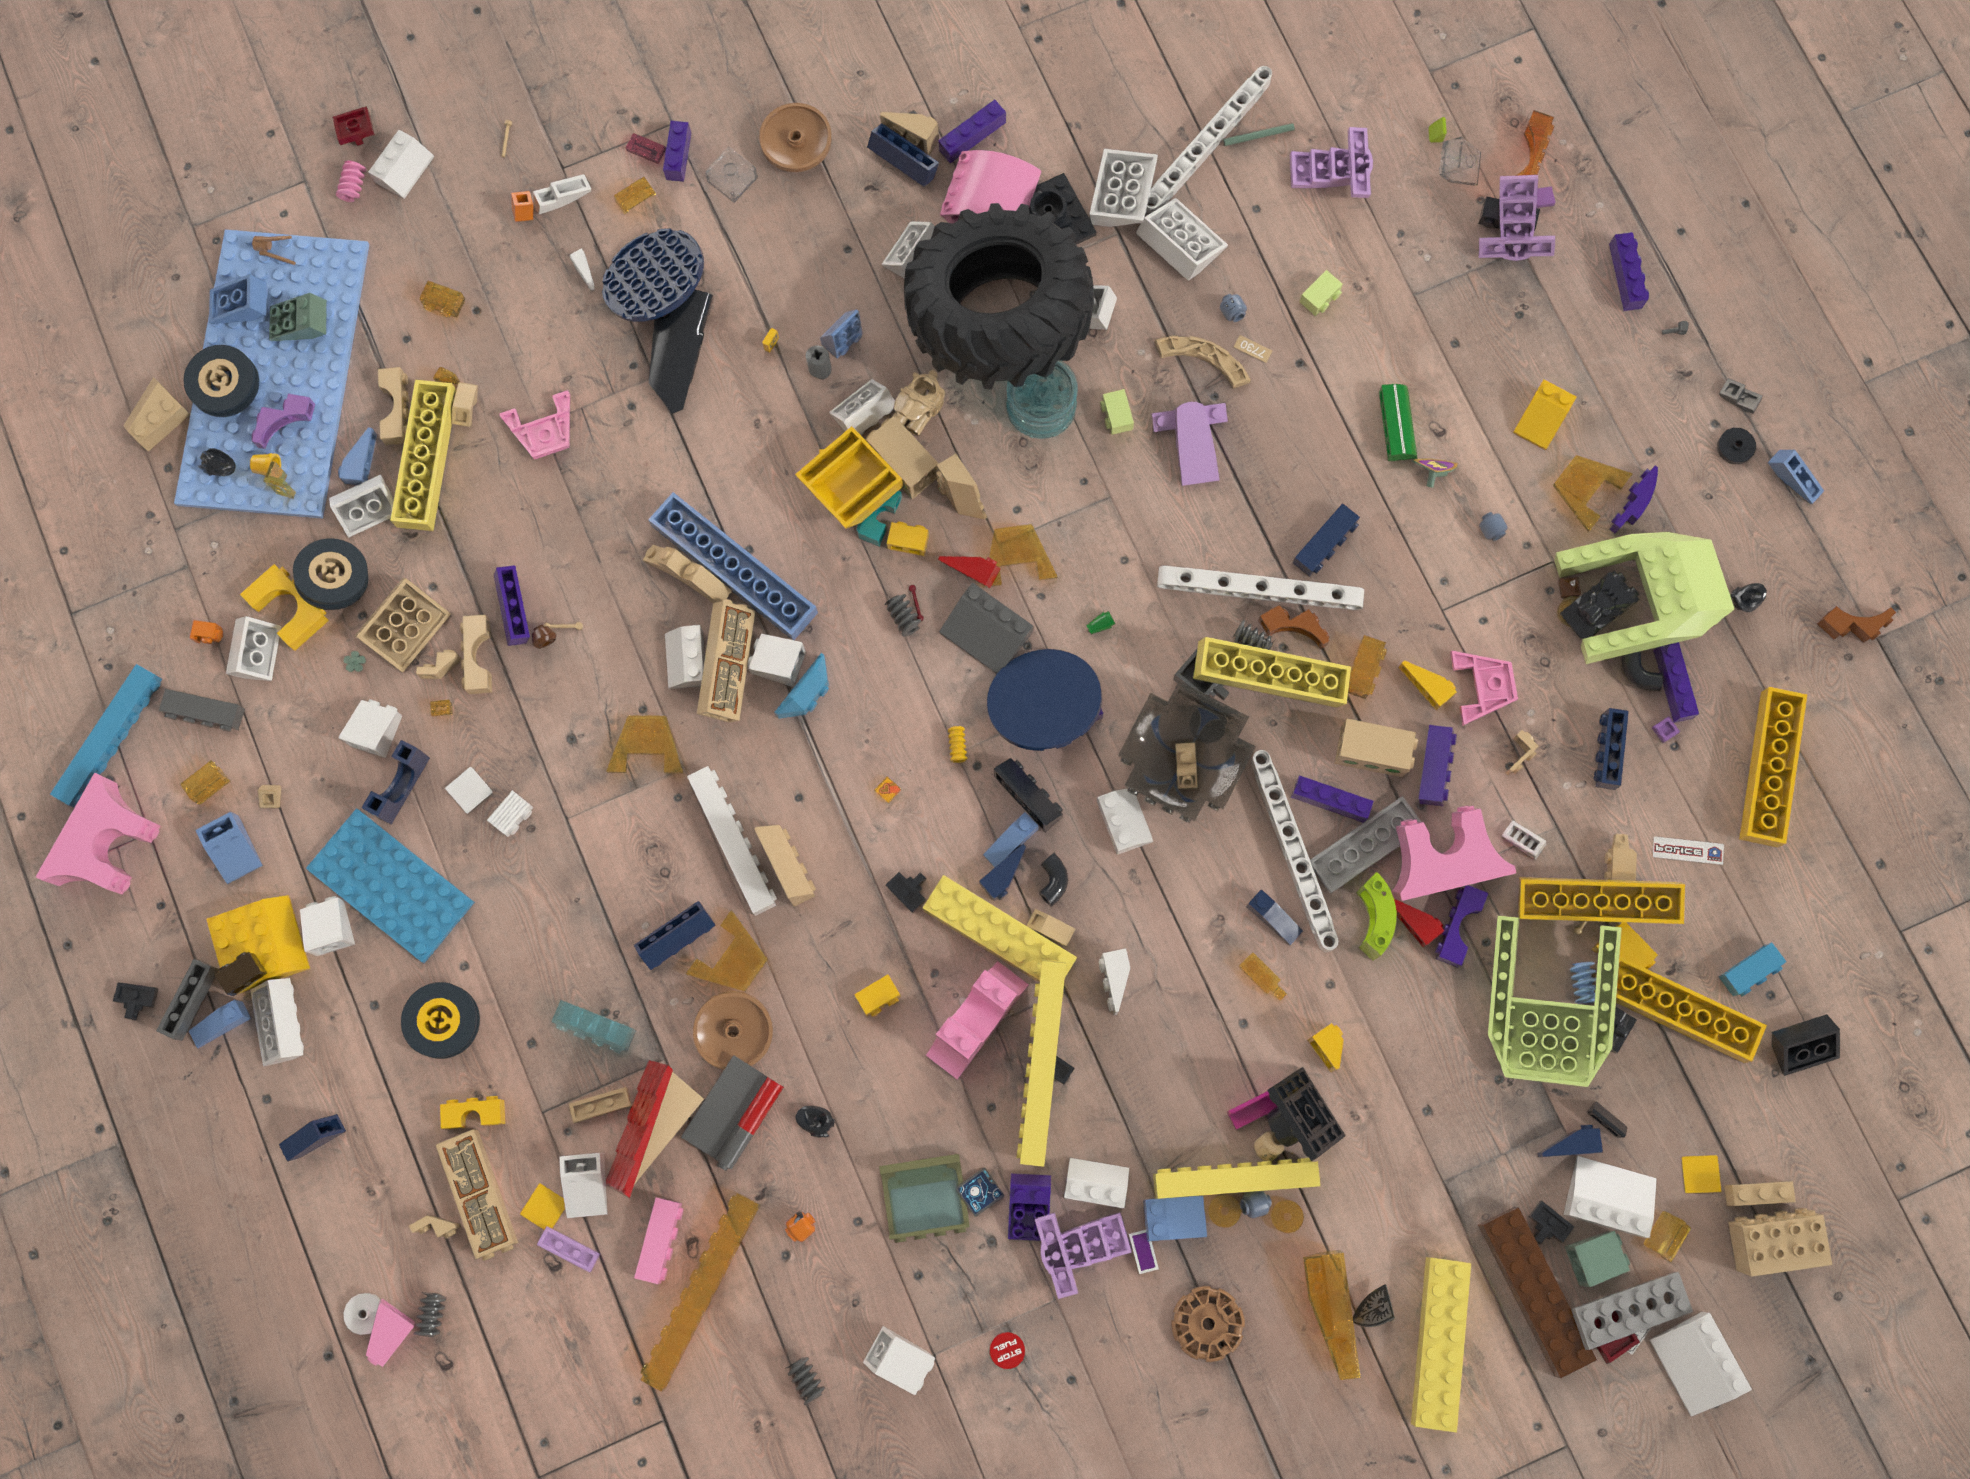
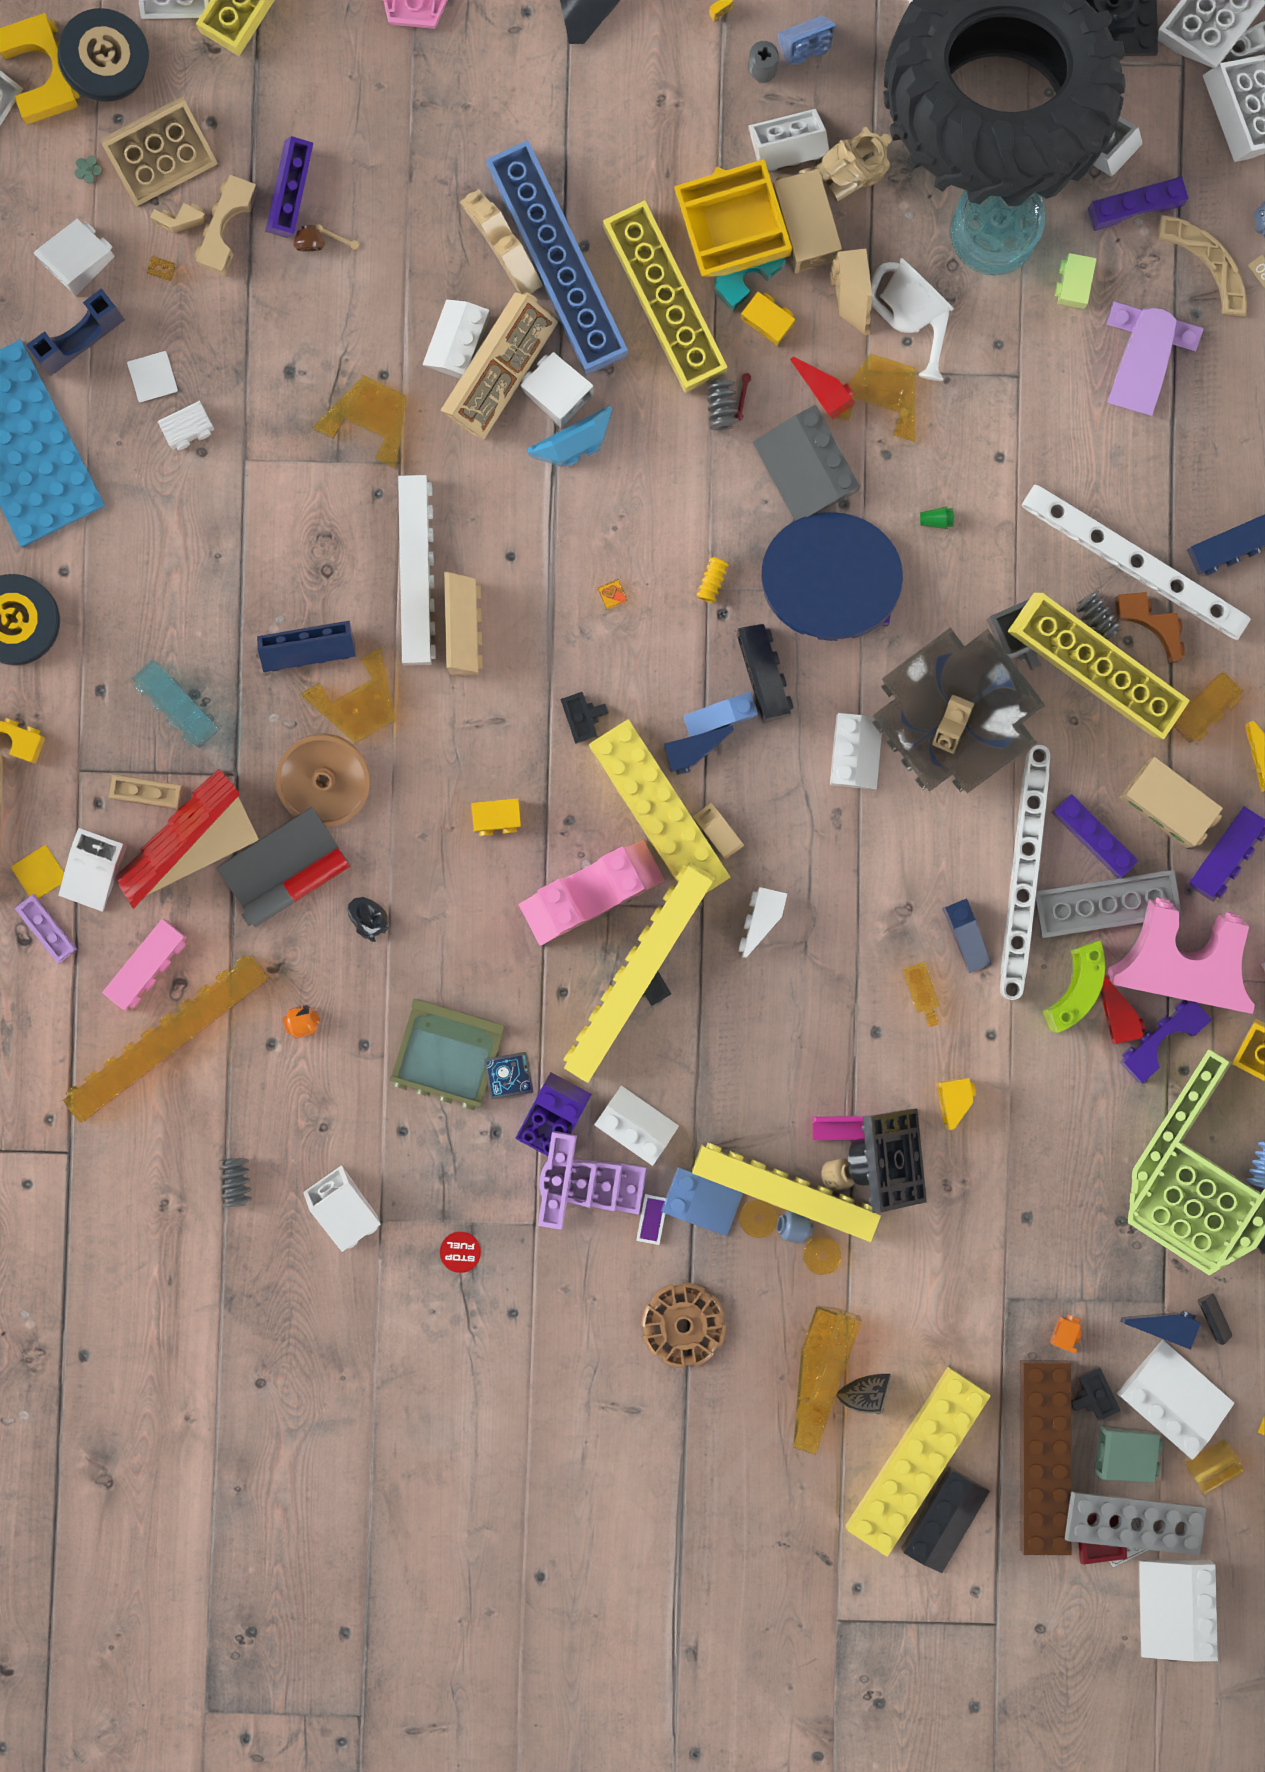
camera: 20 degrees right, 10 degrees up
black cylinder [1039,852,1069,907] -> none
none -> light yellow brick [603,200,728,393]
none -> white piece [871,258,954,381]
none -> black slope [901,1466,990,1573]
none -> orange brick [1050,1315,1082,1354]
none -> dark purple arch [1088,176,1189,231]

